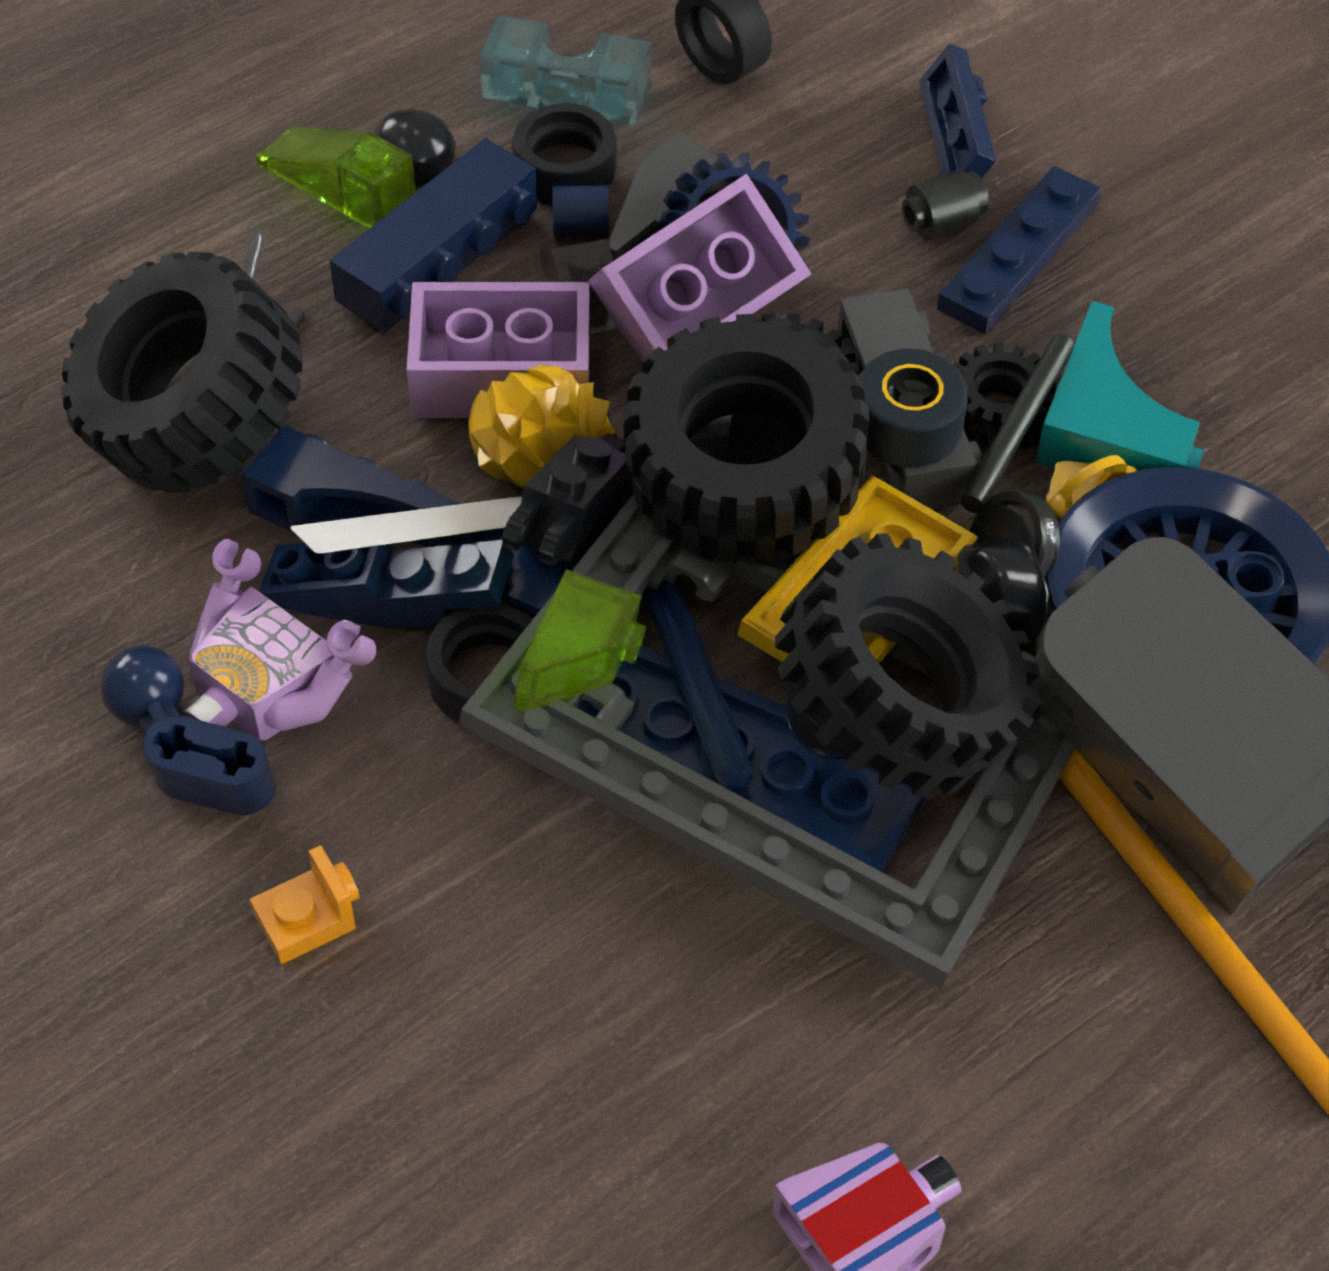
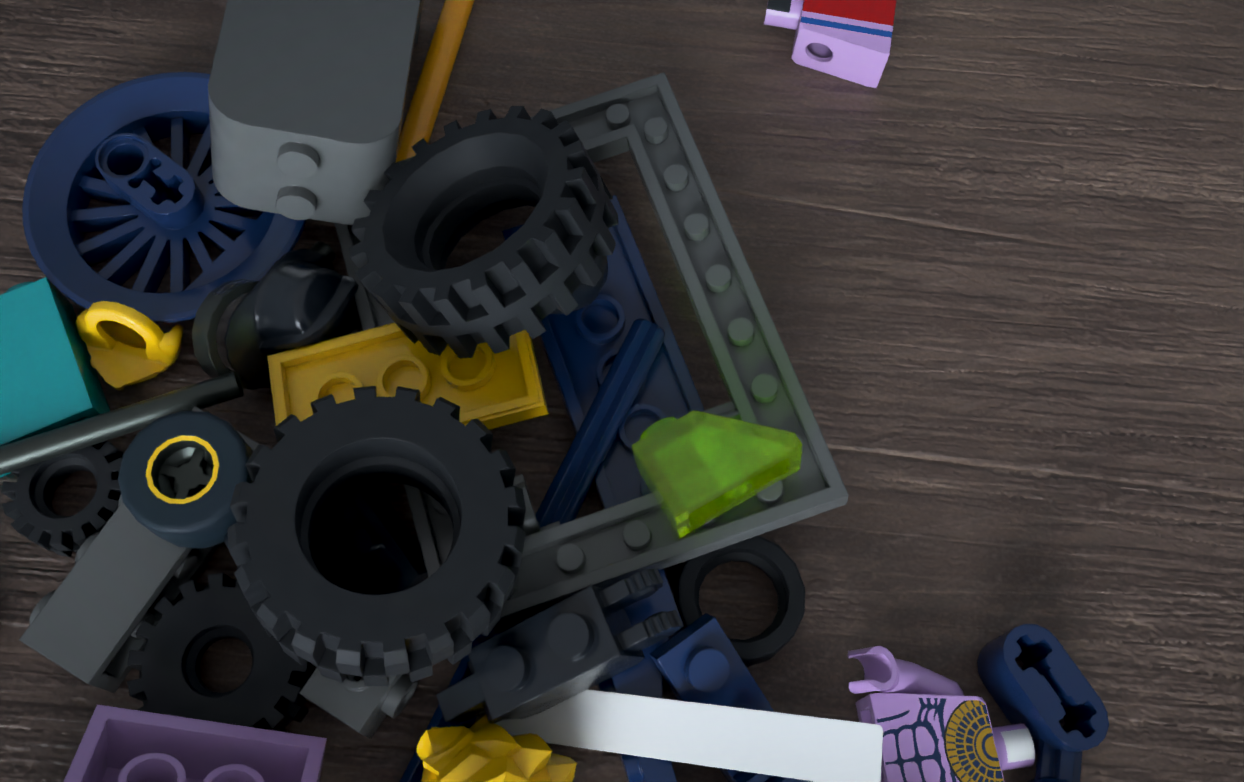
camera: 140 degrees left, 15 degrees up
light orange bracket [249,845,360,965] -> none

